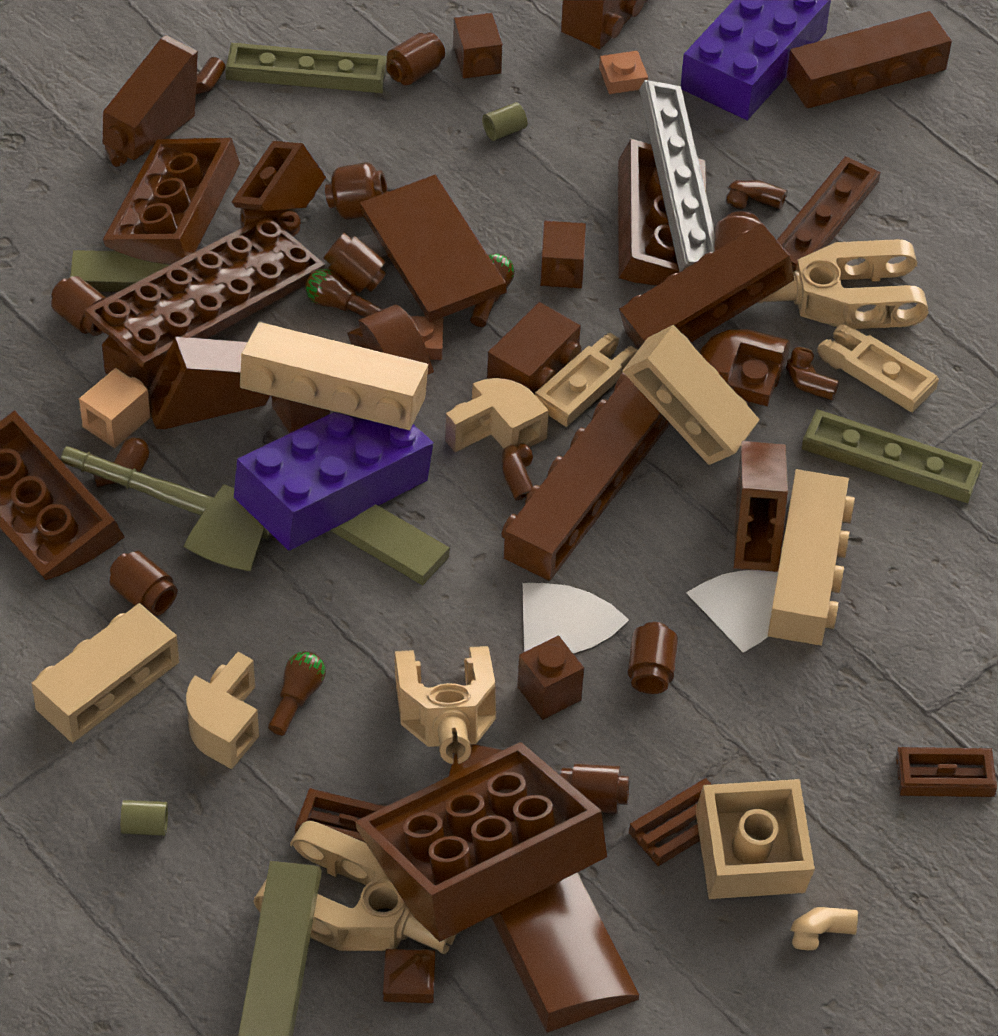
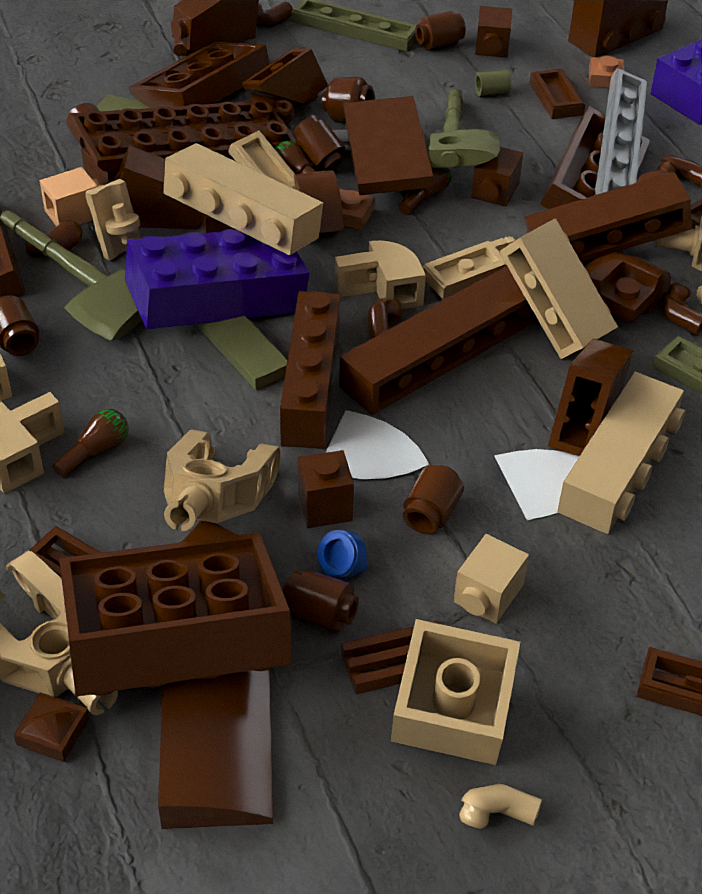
camera: 20 degrees right, 5 degrees down
reddish brown brick [487,302,582,395] -> none
none -> tan hips [85,179,141,261]
none -> tan tile [228,130,295,189]
none -> reddish brown brick [280,291,340,449]
none -> blue tile [317,530,368,578]
none -> olive piece [429,89,501,168]
none -> tan brick [454,534,529,624]
none -> reddish brown tile [529,69,585,119]

